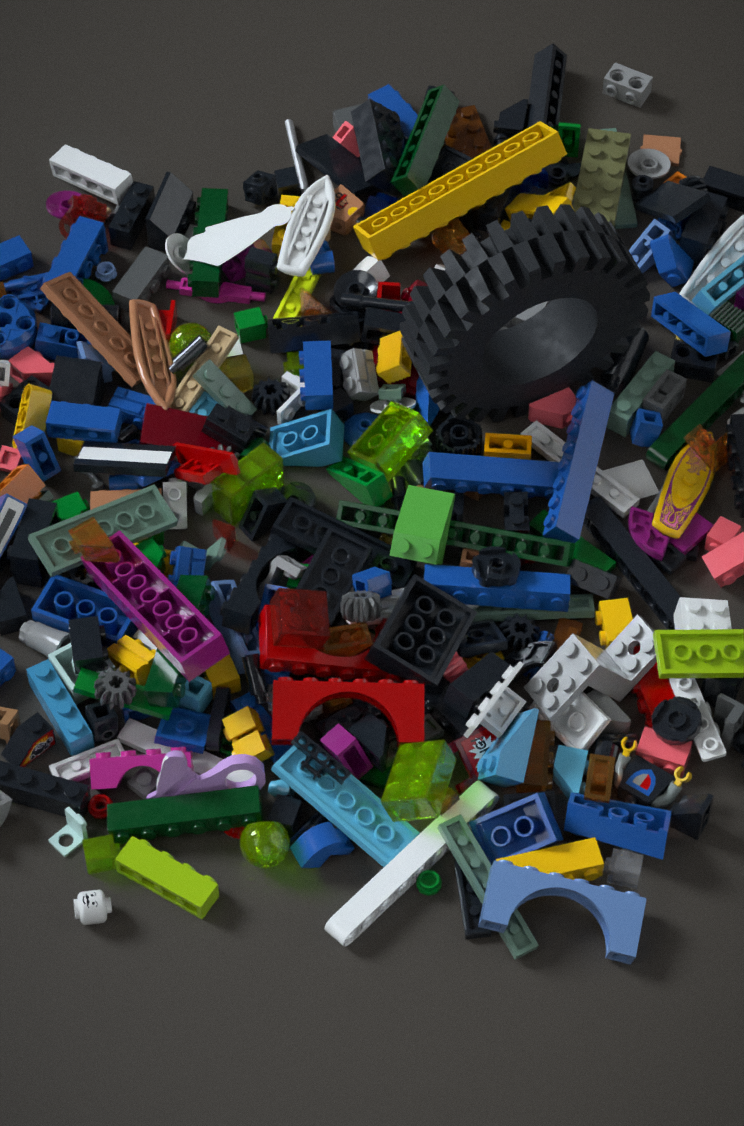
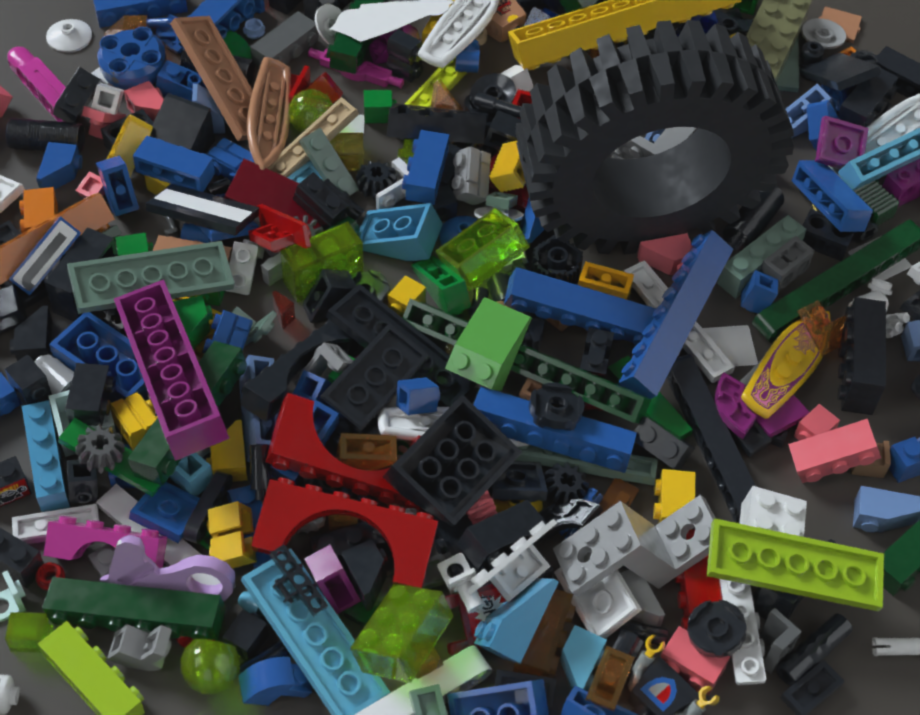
camera: 10 degrees right, 0 degrees up
clear orange slope [68,517,120,563] -> none
black cylinder [168,335,210,374] -> none
clear red brick [270,588,330,649] -> none
dark grey gear [340,590,382,623] -> none
none -> black brick [5,355,52,406]
none -> light grey brick [107,624,172,671]
none -> red panel [305,71,343,111]
none -> yellow brick [388,275,426,317]
none -> white bracket [437,553,485,613]
none -> magenta tile [815,116,869,169]

